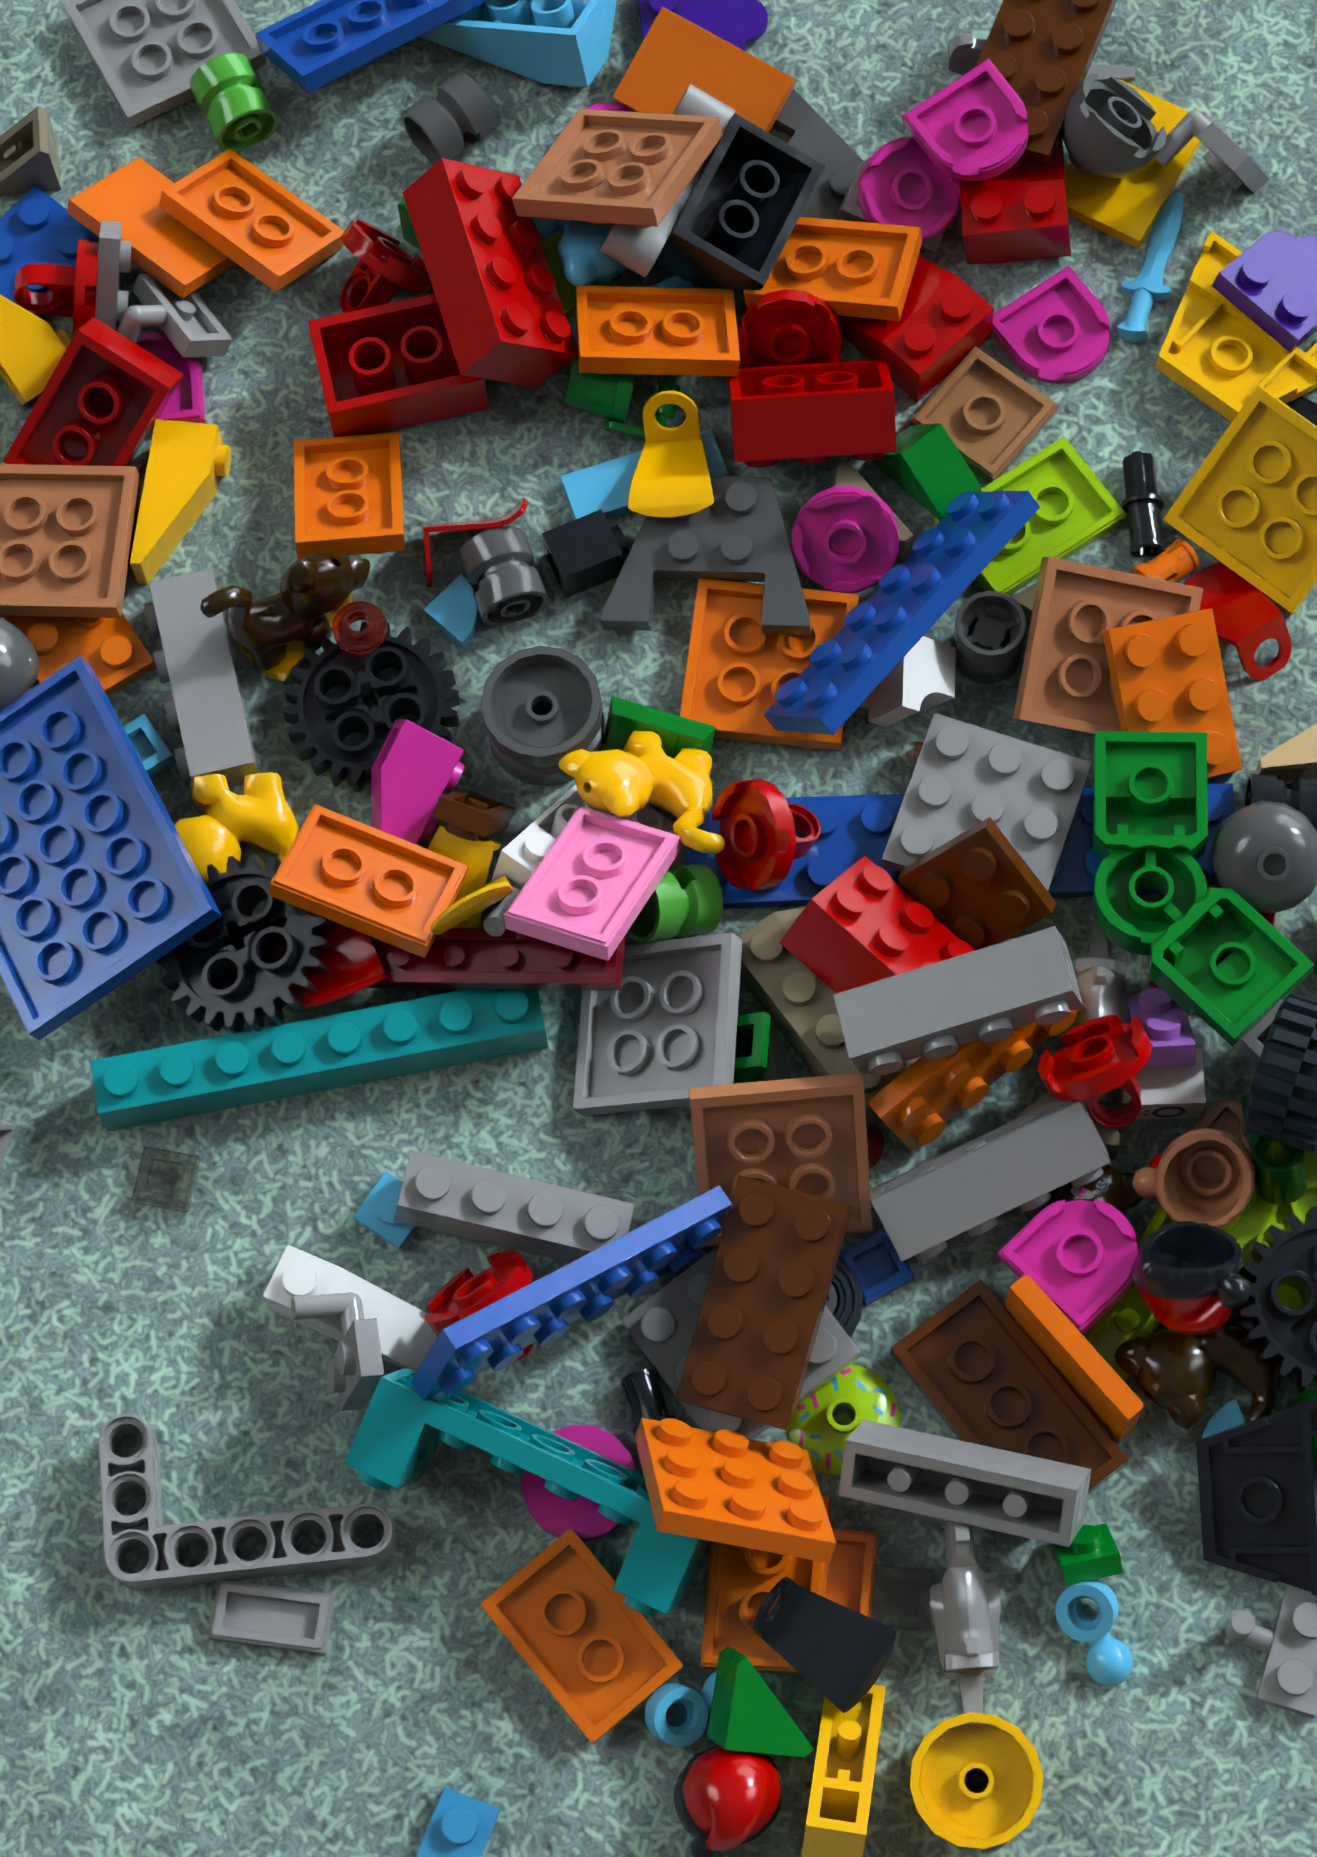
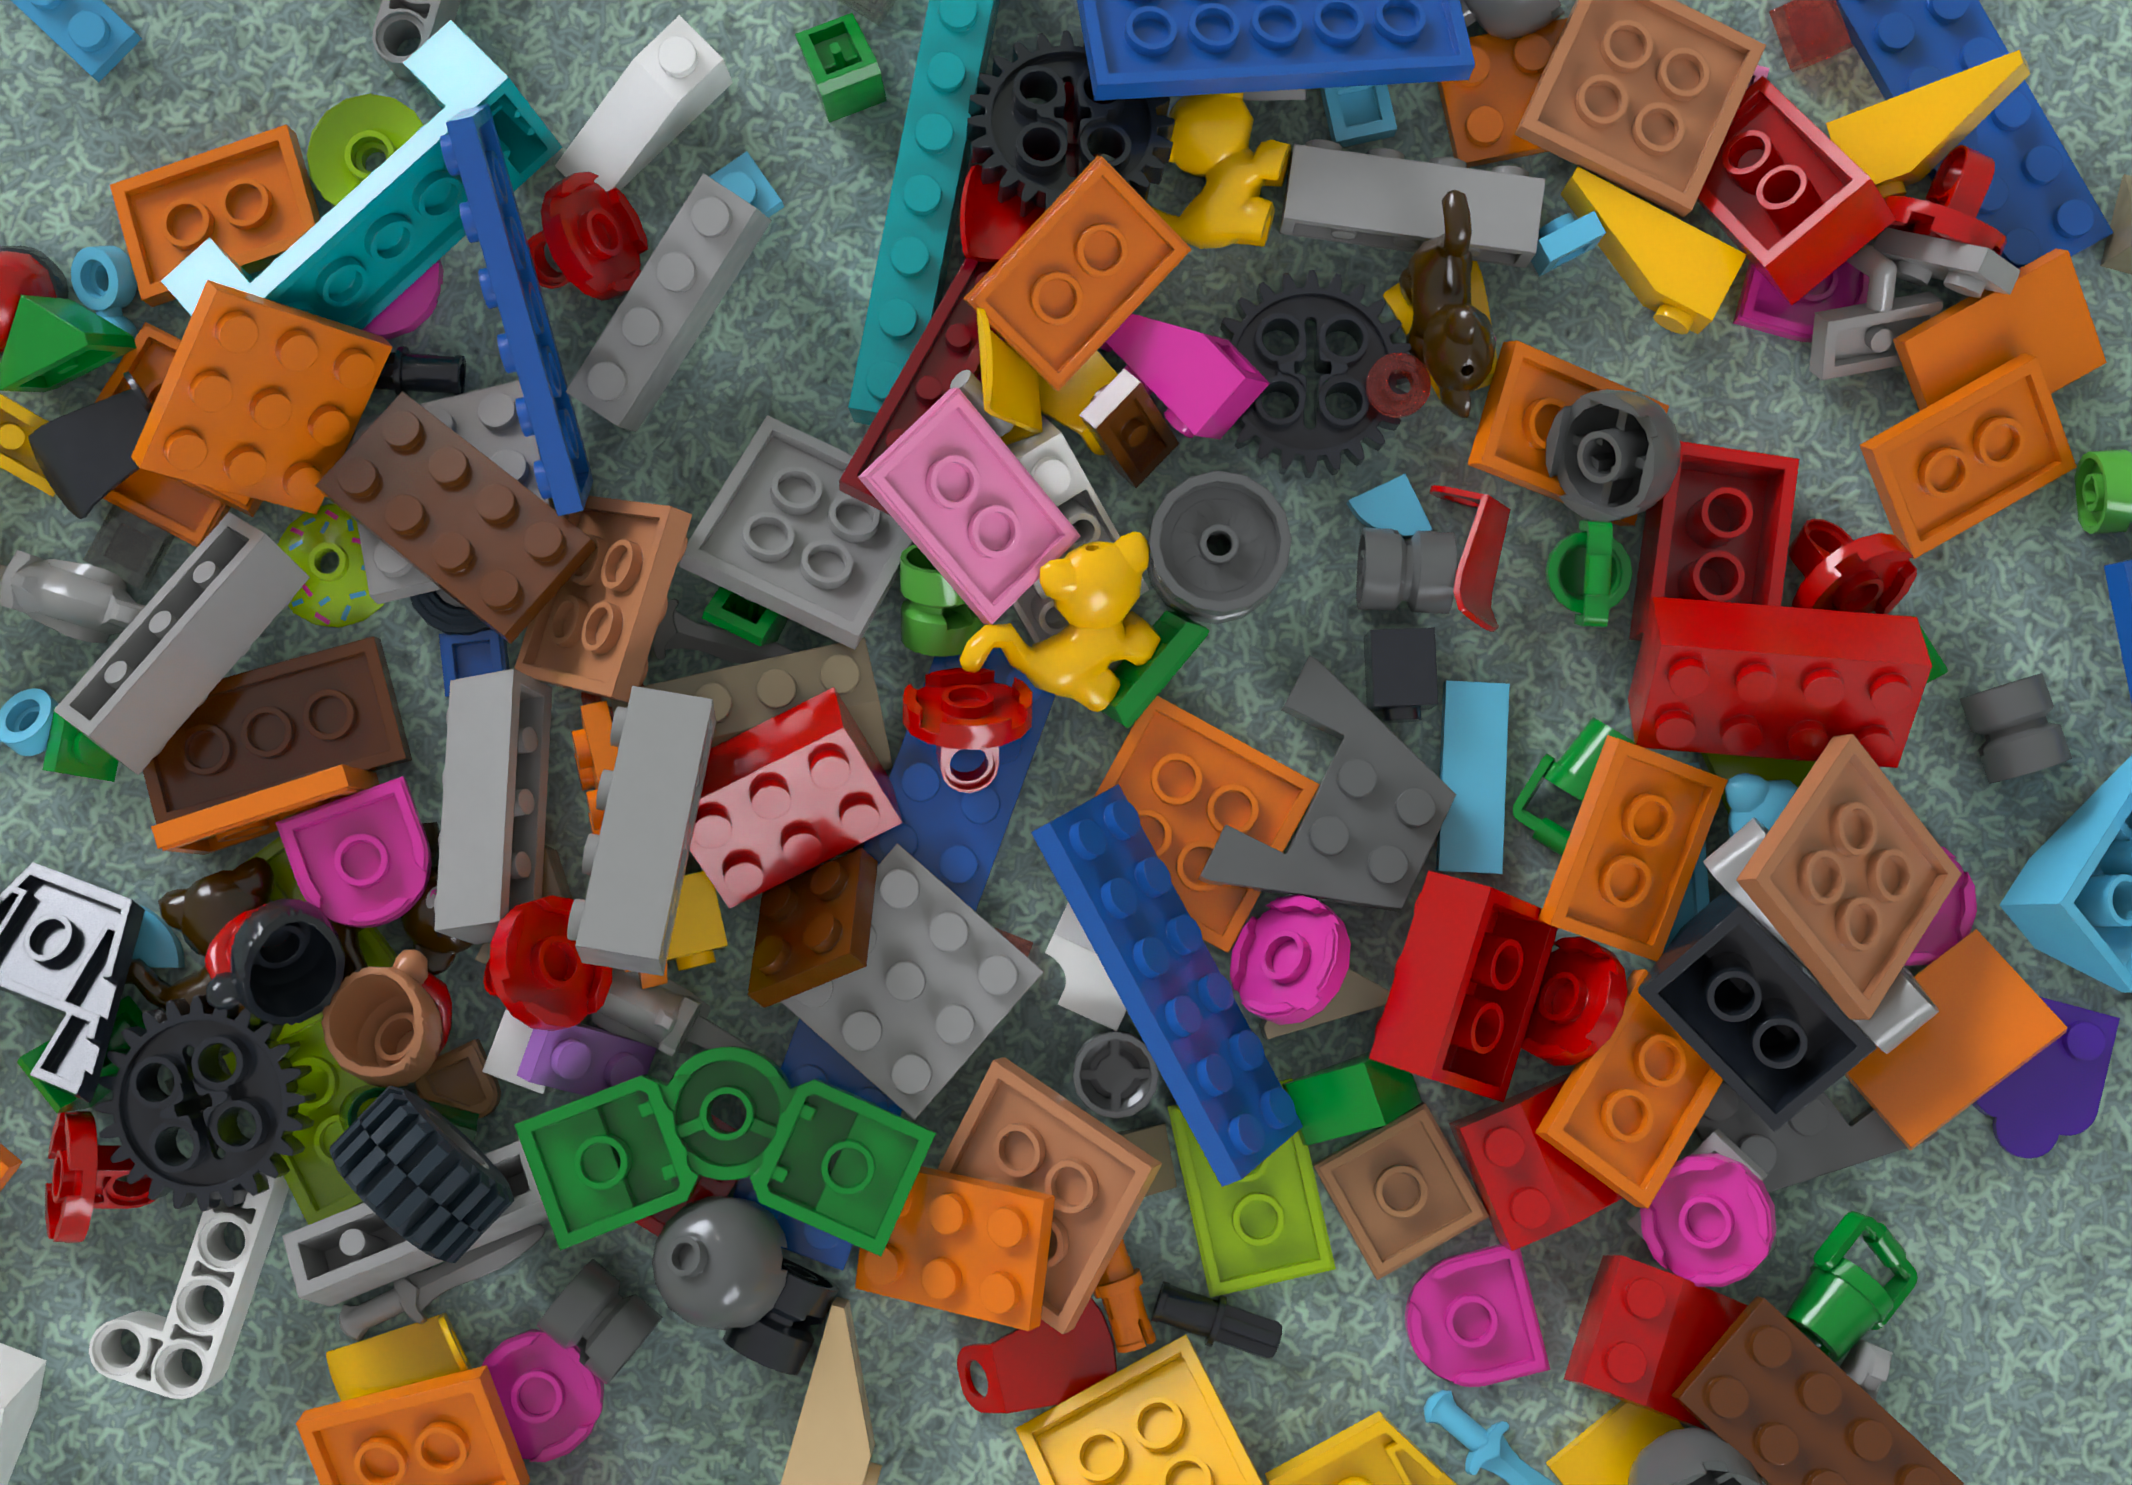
camera: 105 degrees right, 15 degrees up
light grey plate [291,1292,384,1411] -> none
yellow piece [628,391,714,518] -> none
dark pink tile [902,59,1029,181] -> none
none -> lime dish [306,93,424,206]
none -> green slope [795,13,887,123]
none -> medium azure plate [1531,211,1606,277]
none -> green piece [1545,520,1633,627]
none -> dark grey cylinder [1546,389,1681,522]
none -> green piece [1785,1211,1918,1362]

